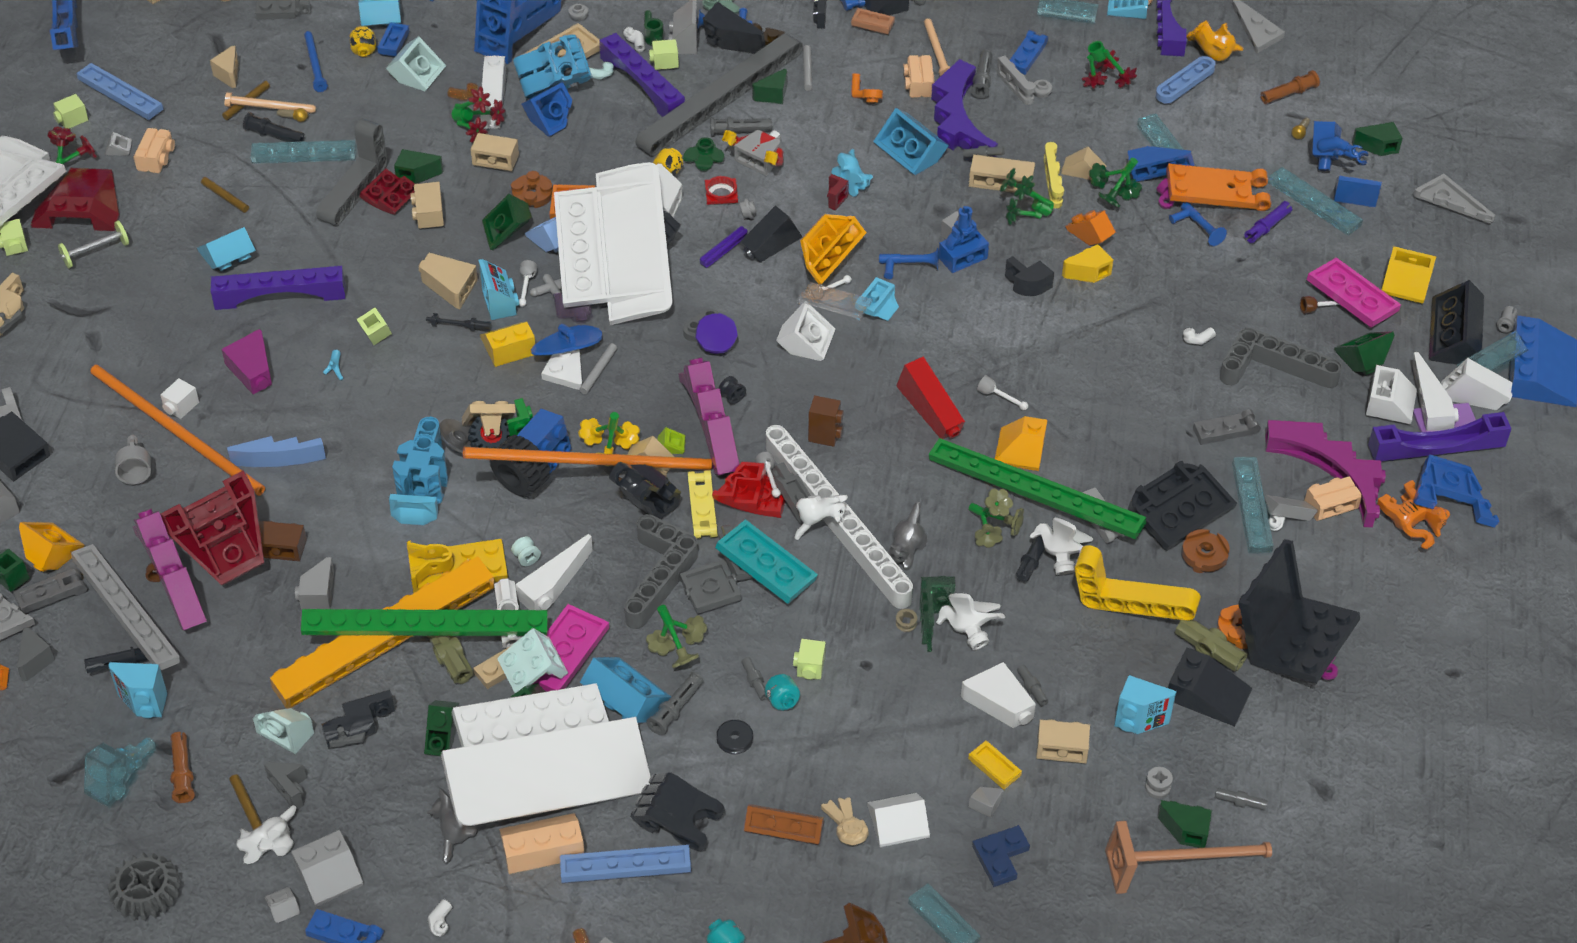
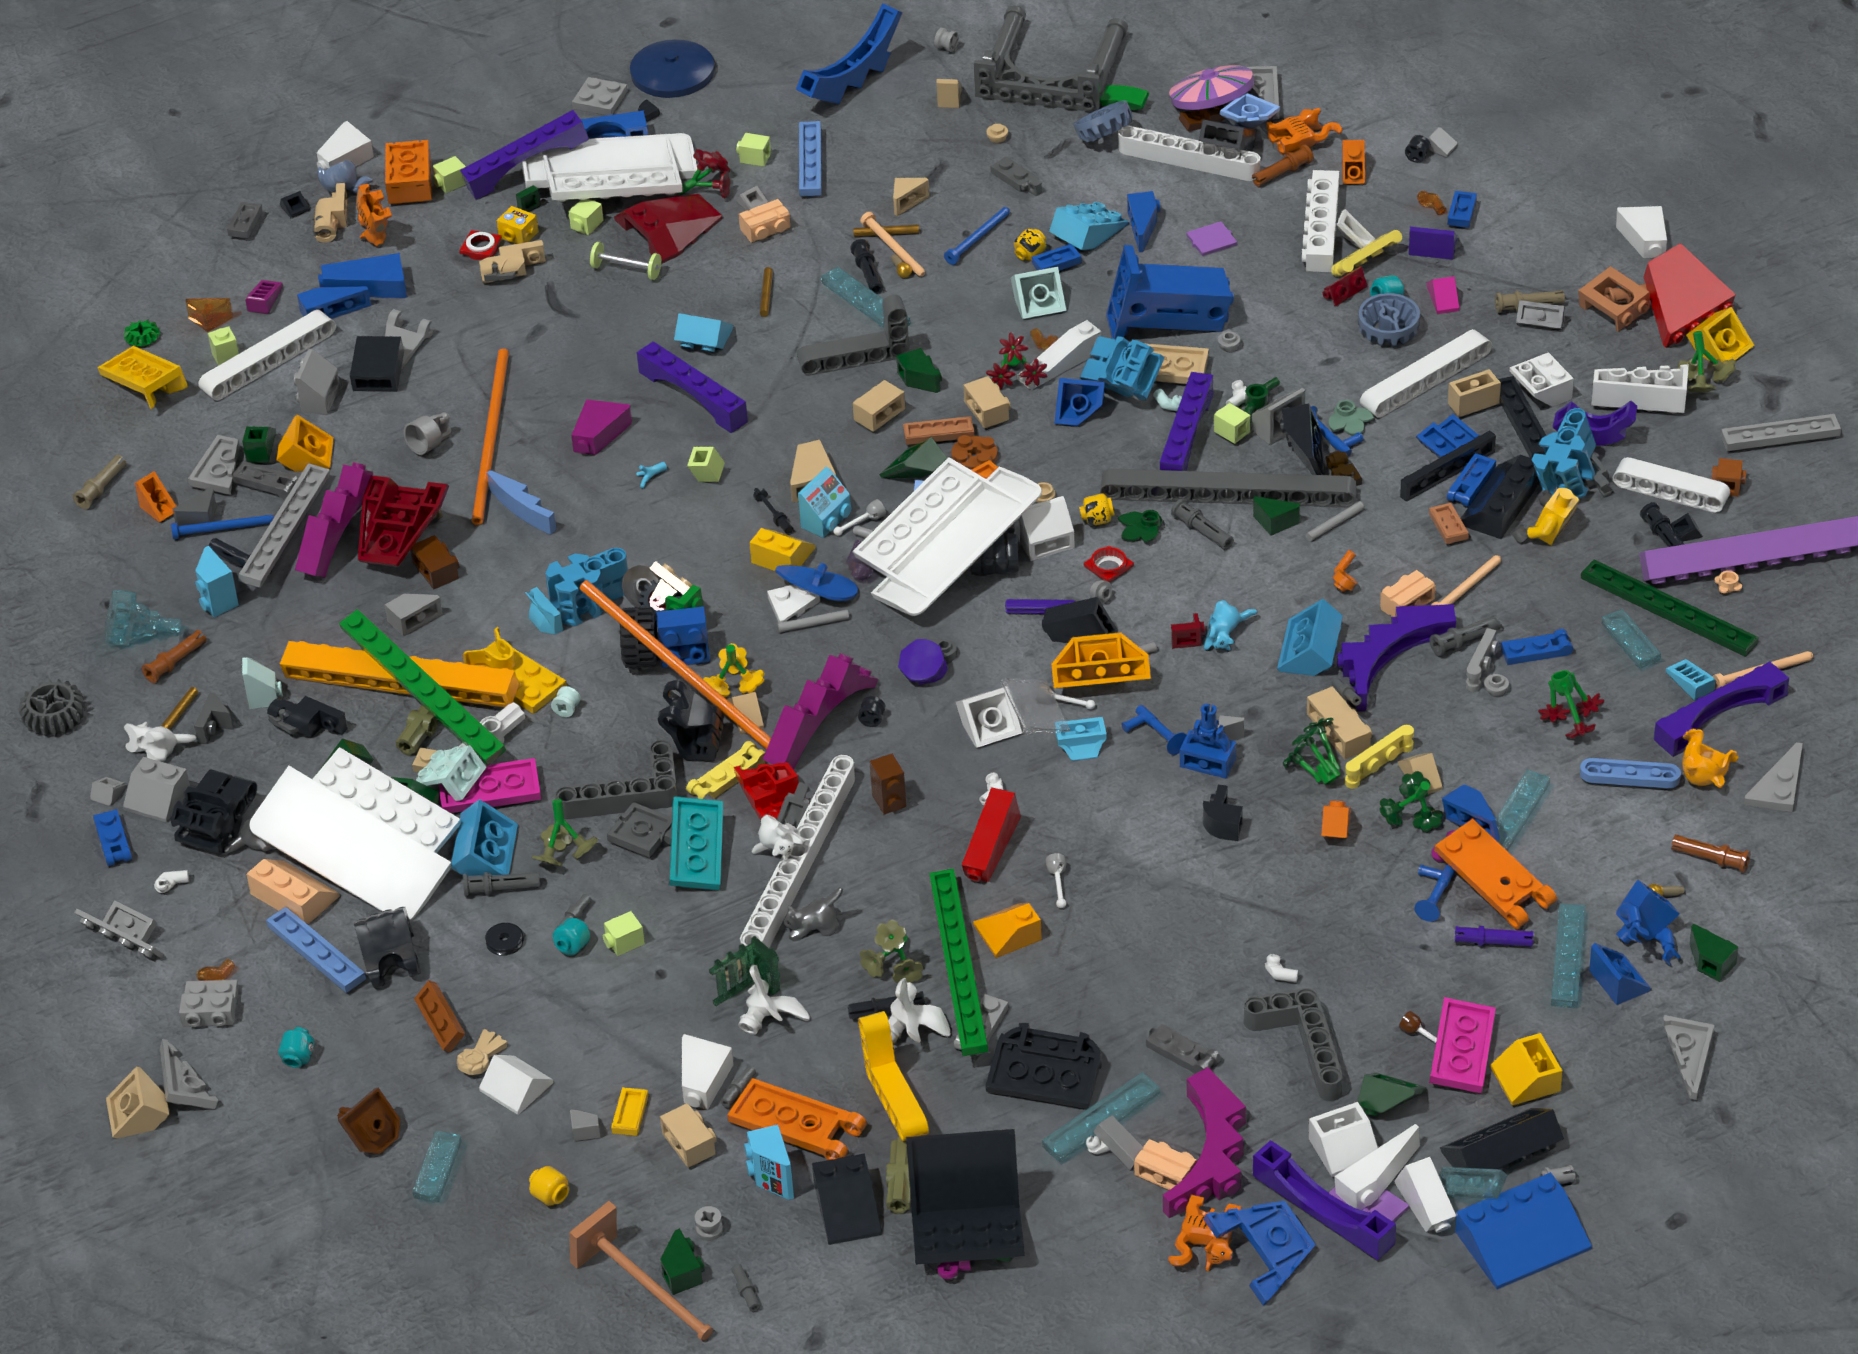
camera: 55 degrees right, 5 degrees down
white brick [160,378,199,419] -> none
dark red slope [359,168,415,215] -> none
white slope [515,534,593,610] -> none
lime slope [657,427,685,454] -> none
light grey torso [722,130,784,176] -> none
hinge [755,452,781,497] -> none
dark blue plate [972,825,1030,887] -> none
yellow slope [1062,244,1113,283] -> none
dark orange plate [1182,529,1230,573] -> none
none -> blue bar [171,515,274,540]
none -> black connector [171,769,257,853]
none -> yellow head [529,1166,569,1206]
none -> orange hinge [727,1078,867,1160]
none -> nougat plate [903,416,974,445]
none -> white arm [979,773,1004,806]

